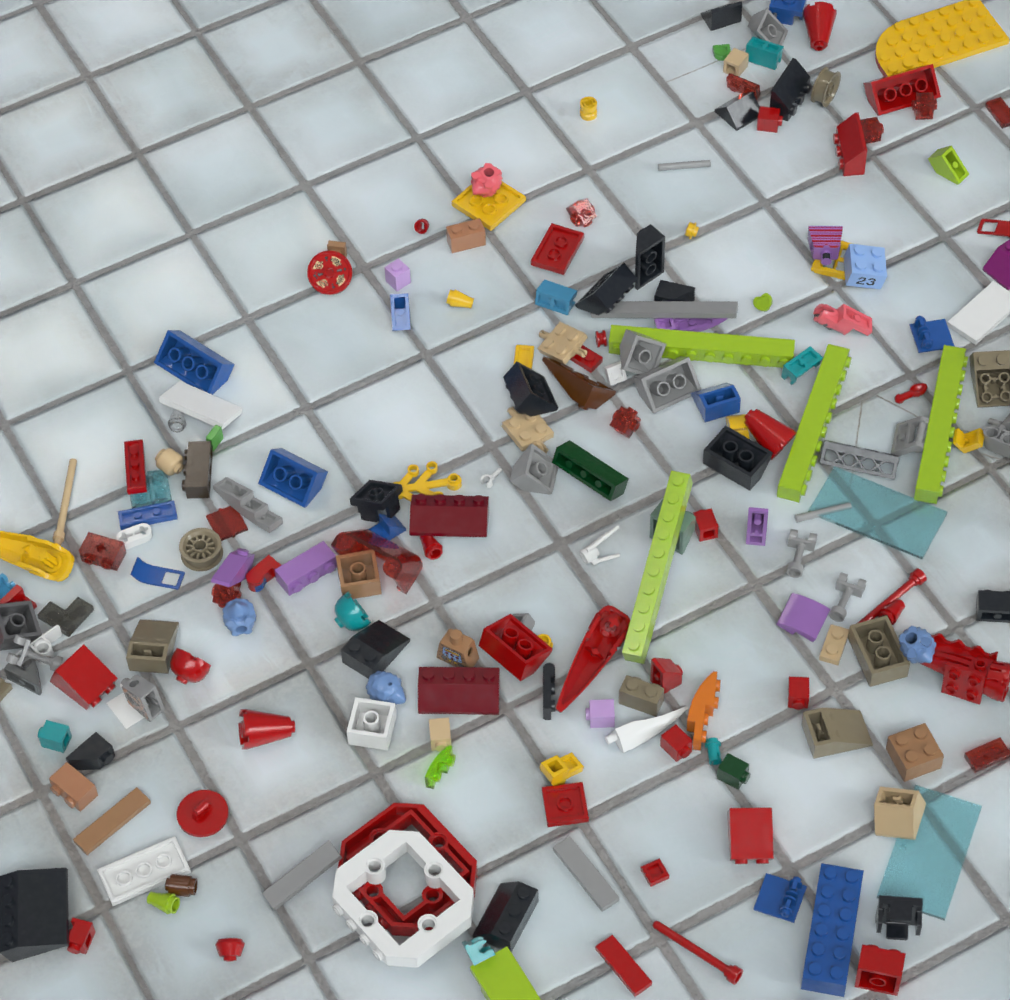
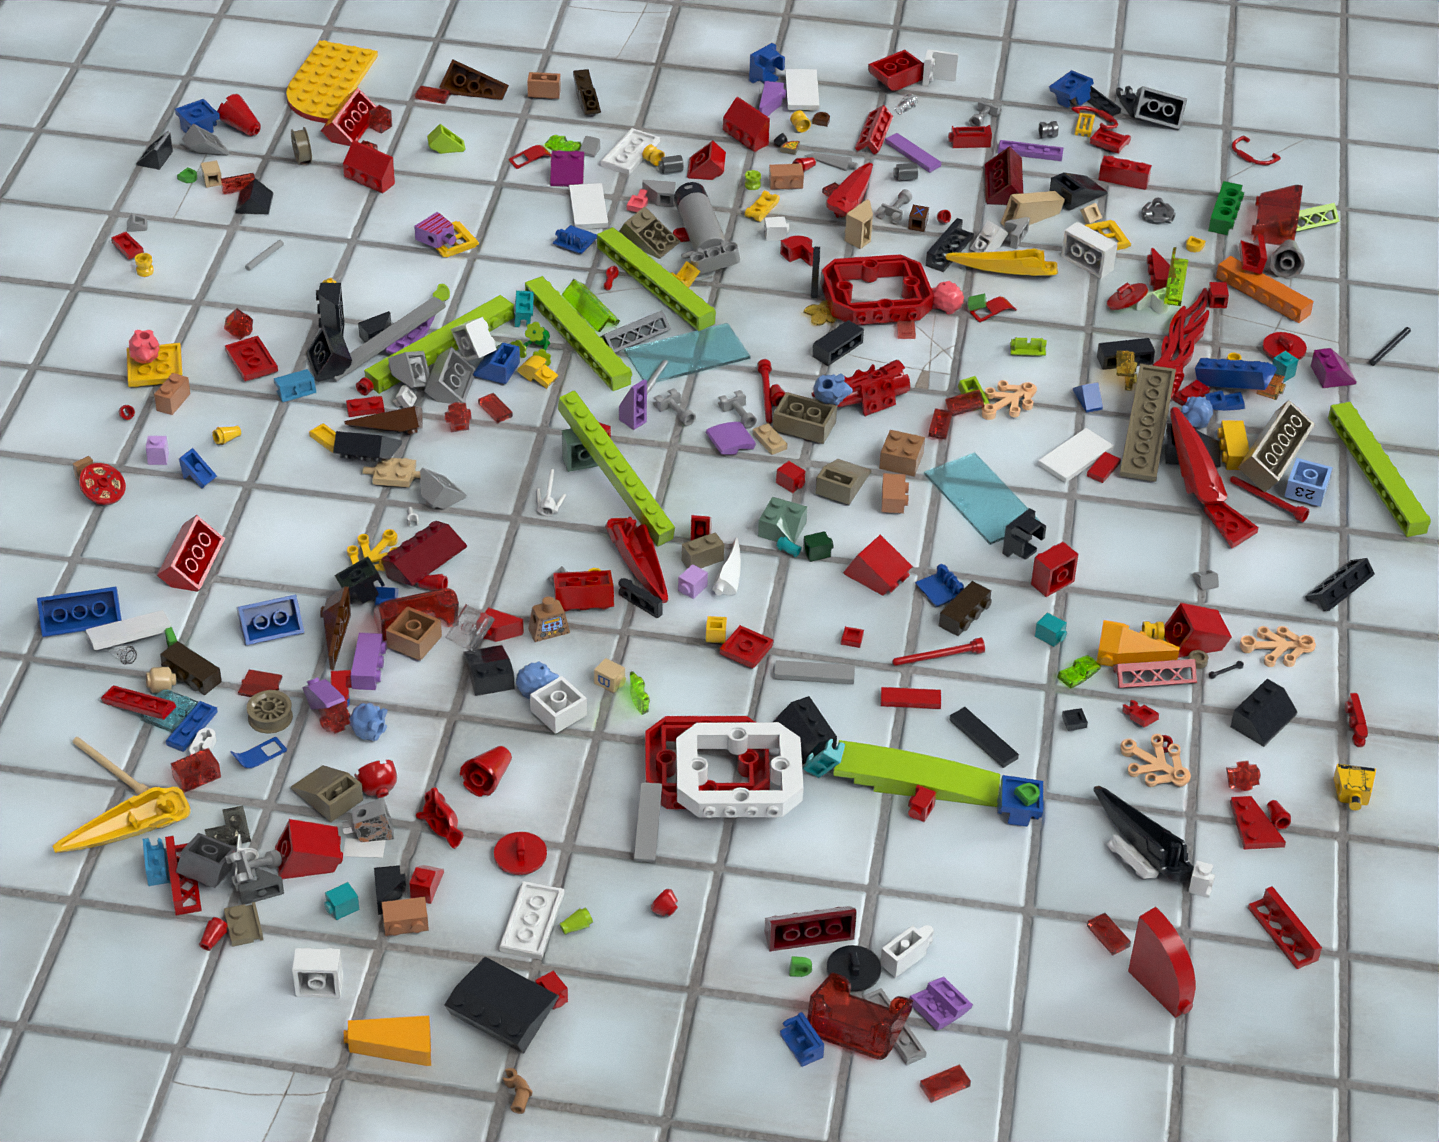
camera: 55 degrees left, 10 degrees down
medium nougat tile [73,787,151,855] -> none
reddish brown brick [165,874,198,897] -> none
light grey slope [213,477,283,533] -> none
teal cylinder [334,591,371,631] -> none
dark red slope [418,667,500,715] -> none
tan plate [537,322,588,365] -> none
dark green brick [552,440,629,501] -> none
red brick [660,724,692,762] -> none
orange slope [687,671,721,750] -> none
black slope [703,425,773,490] -> none
red cone [744,409,797,460] -> none
teal hinge [745,37,784,70] -> none
red brick [757,106,783,133] -> none
black slope [770,58,812,122] -> none
blue brick [801,863,864,997] -> none
coral plate [813,303,872,336] -> none
light blue brick [843,244,887,289] -> none
tan slope [874,787,926,840] -> none
light grey plate [891,416,929,456] -> none
none -> red plate [111,232,144,259]
none -> light grey slope [127,213,147,232]
none -> red slope [157,515,225,592]
none -> reddish brown wedge [320,587,351,670]
none -> red slope [409,865,444,904]
none -> red animal [416,787,464,849]
none -> clear tile [445,604,495,653]
none -> white brick [451,317,497,361]
none -> red slope [477,607,524,642]
none -> clear red tile [478,393,513,423]
none -> lime plant [511,321,551,366]
none -> clear neon green panel [562,279,620,332]
none -> sand green slope [758,497,807,544]
none -> nougat brick [881,473,909,513]
none -> dark brown brick [939,581,992,636]

